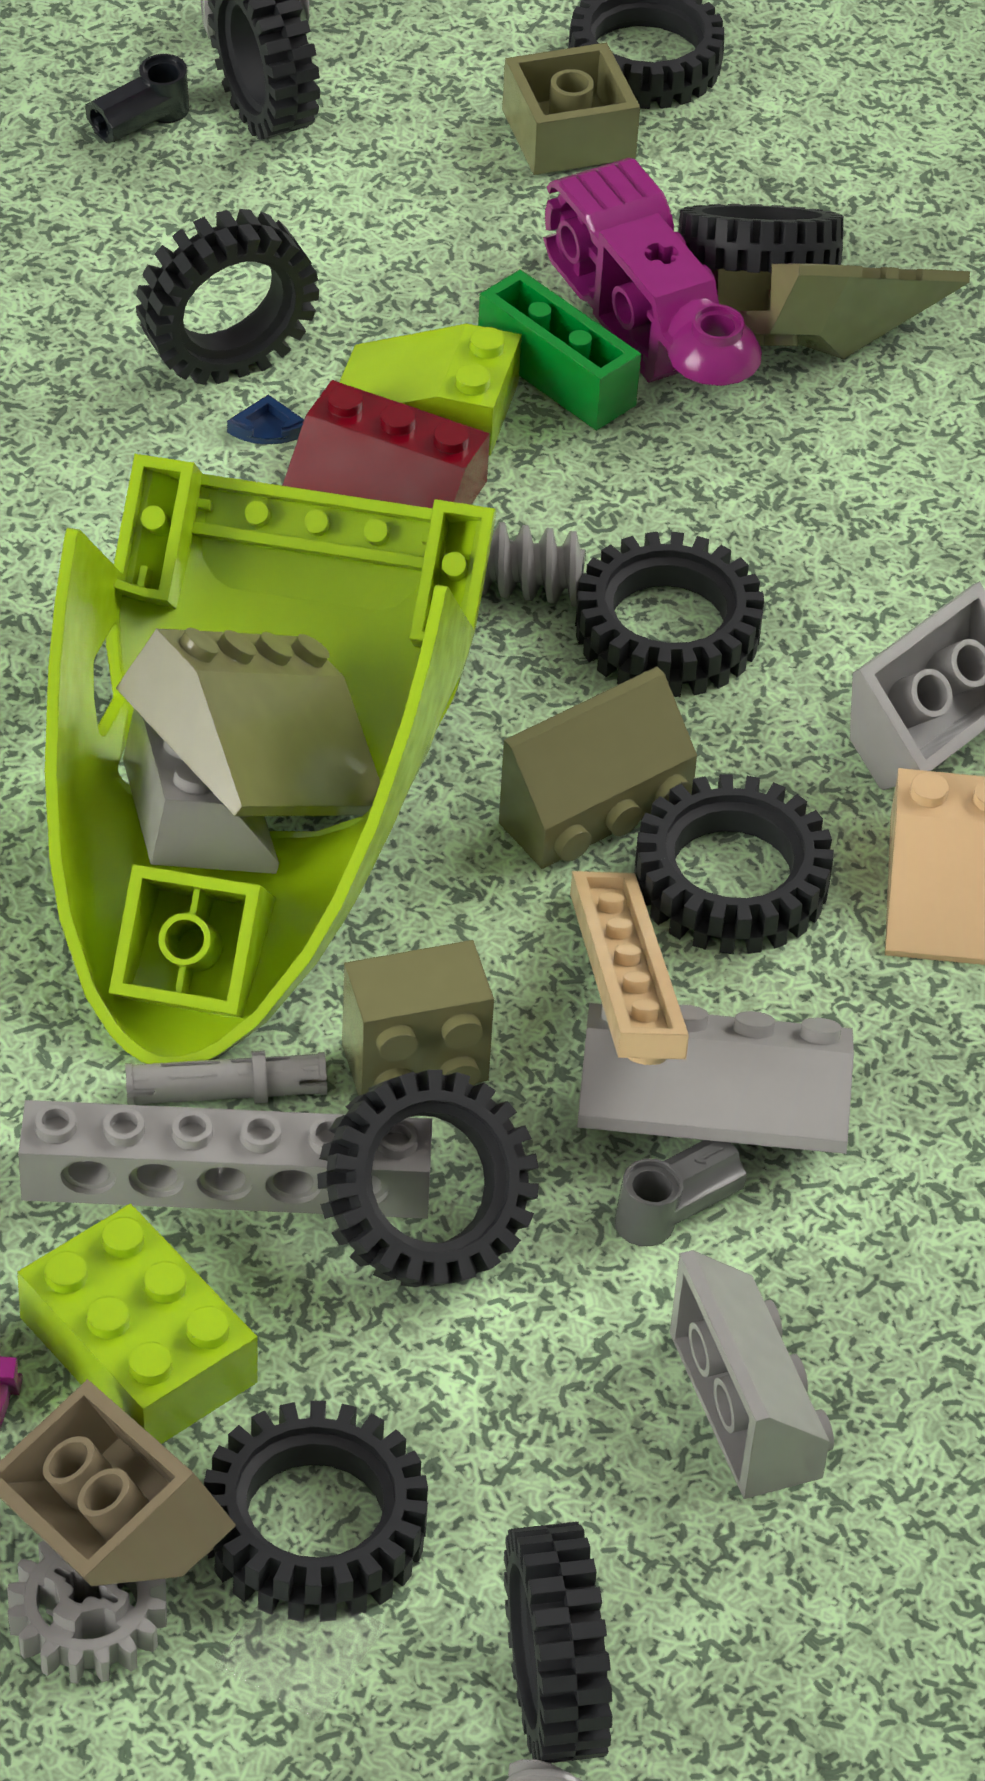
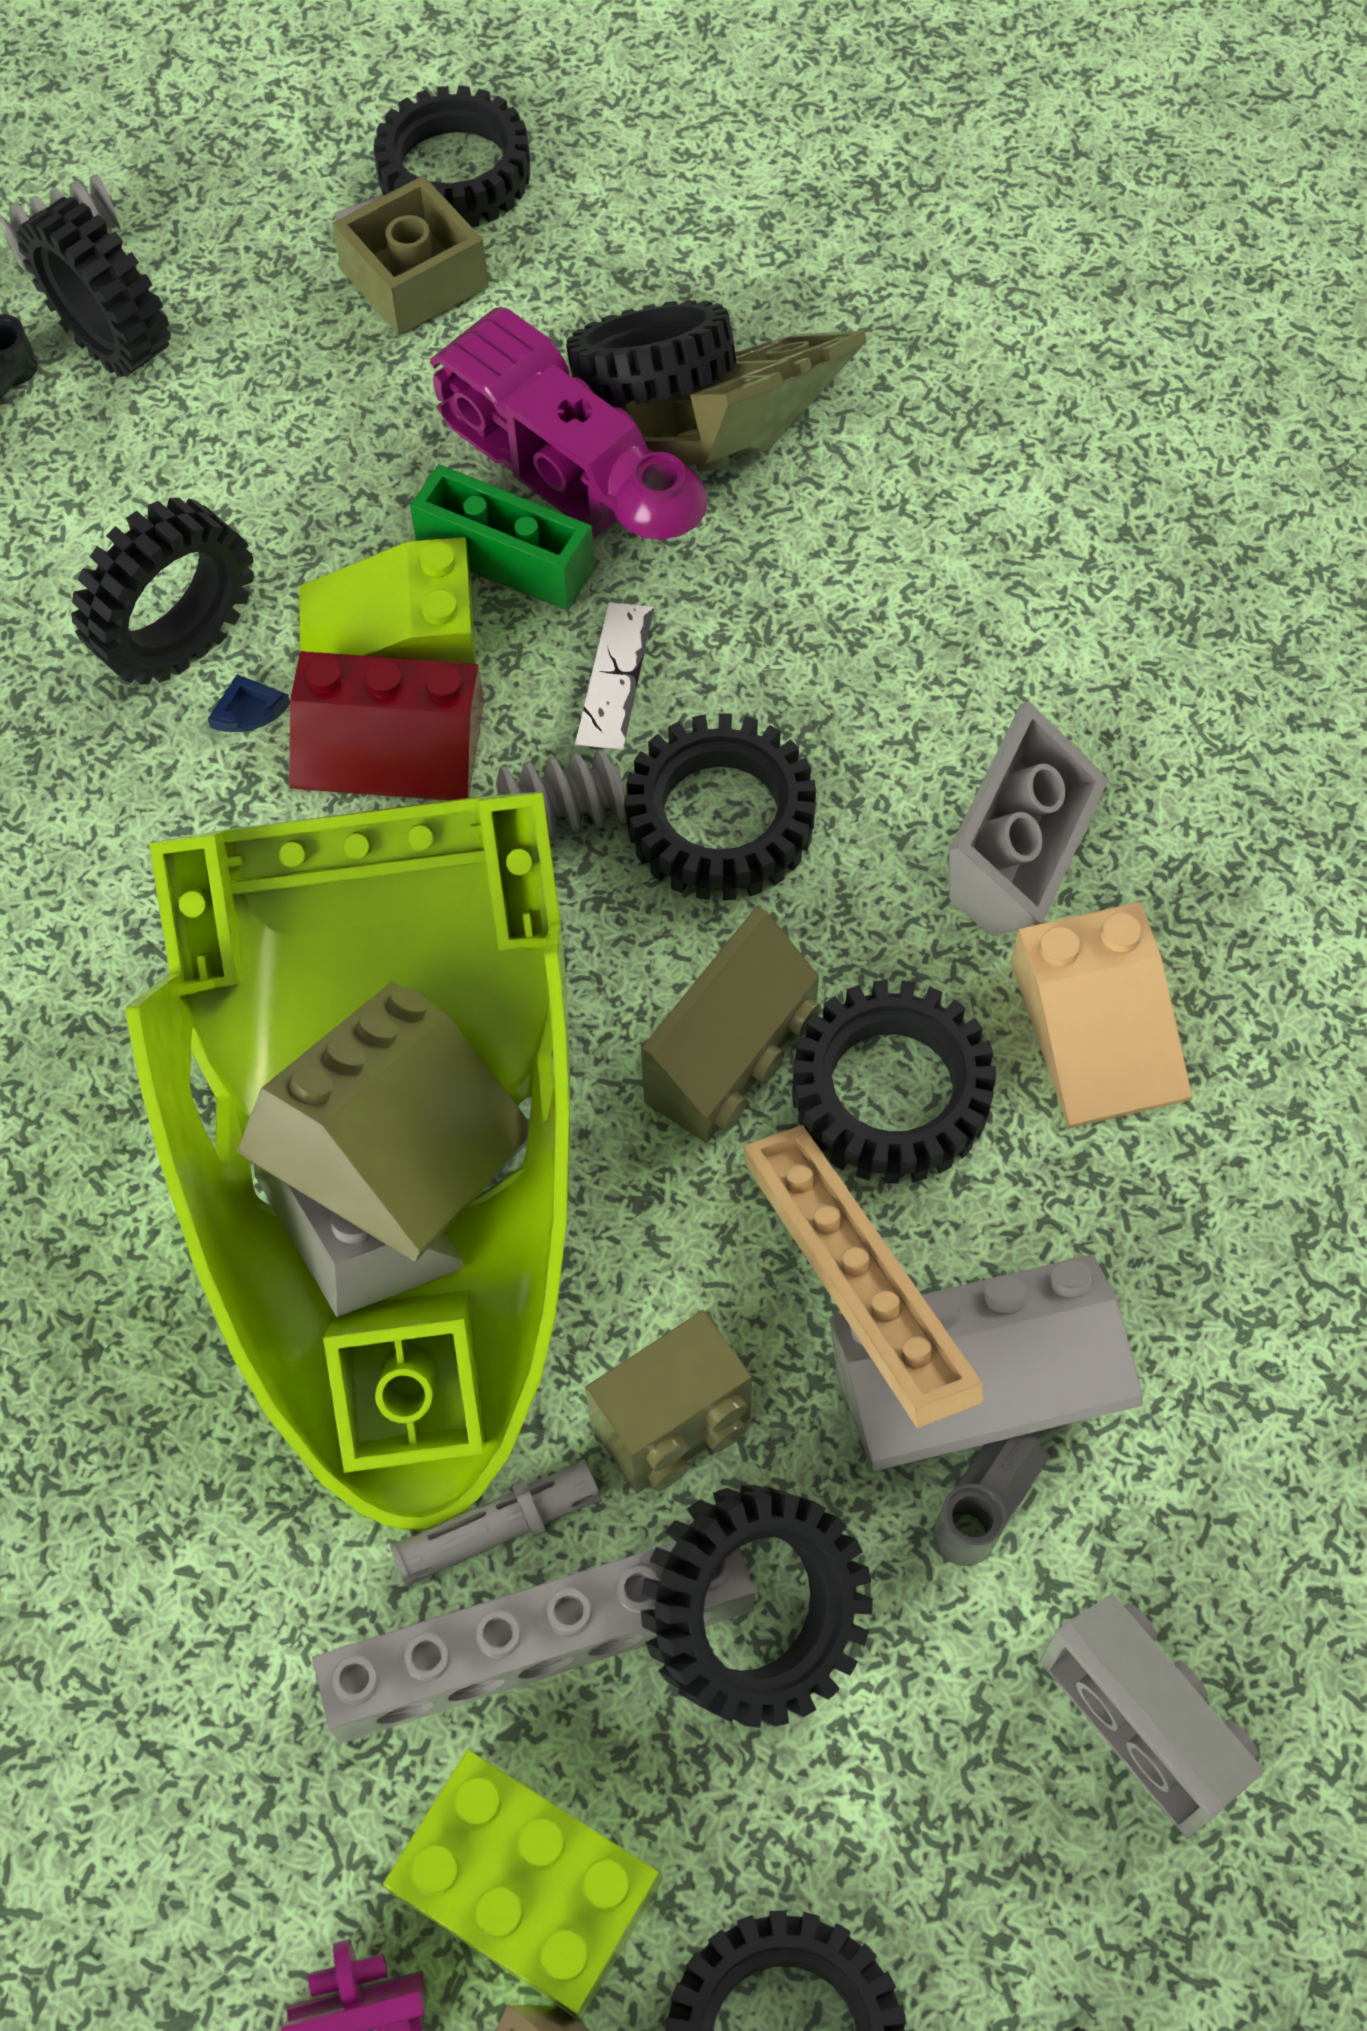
camera: 15 degrees left, 15 degrees up
none -> white sticker [575,603,654,750]

